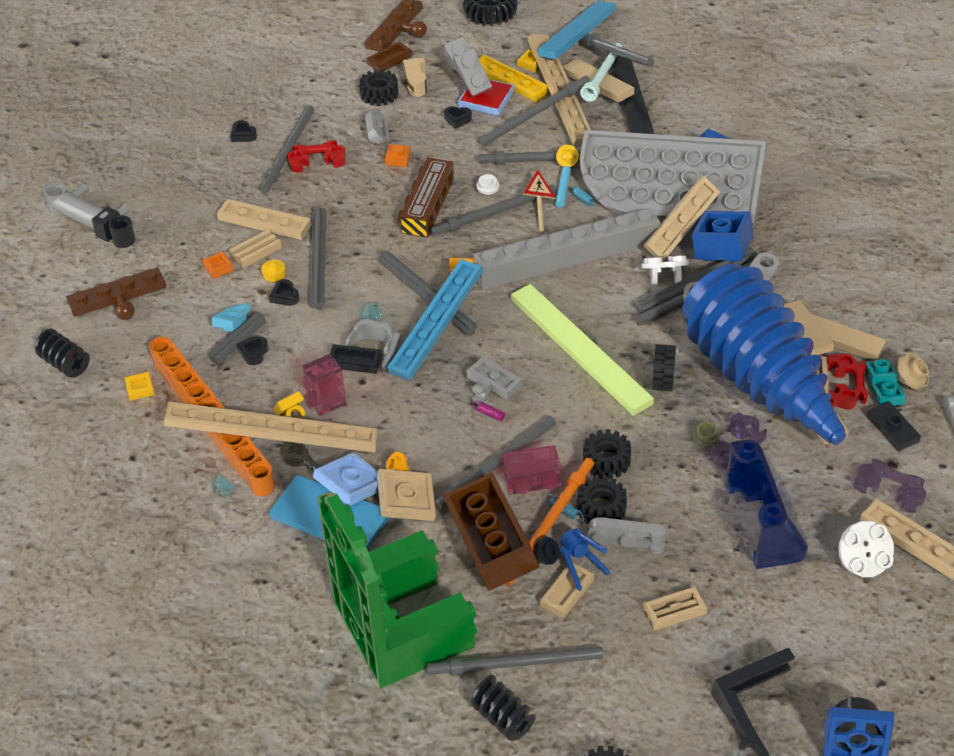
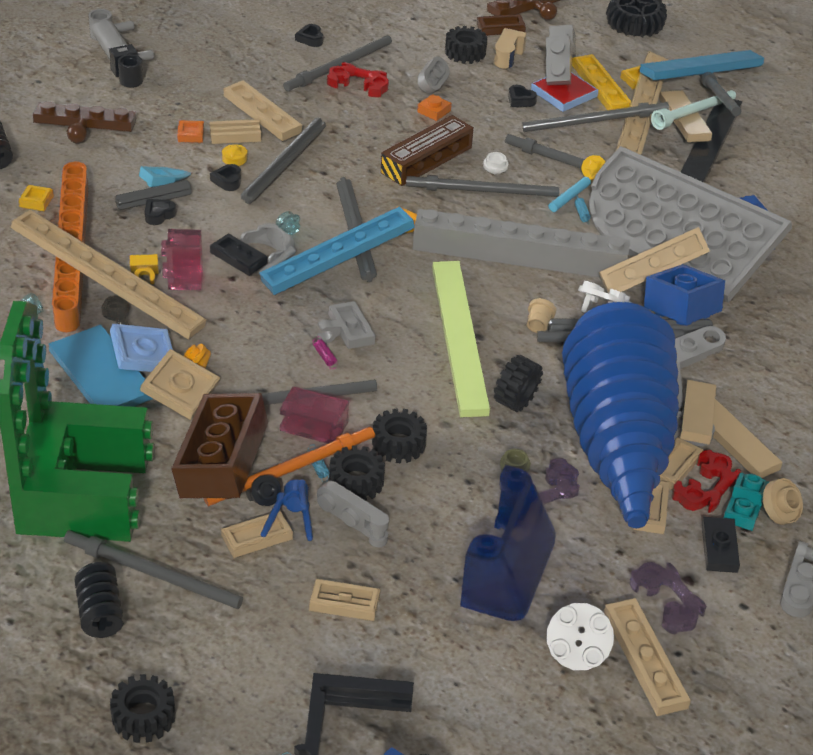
camera: 25 degrees right, 5 degrees down
piece [523,170,556,232] -> none
none -> tan piece [527,298,556,333]

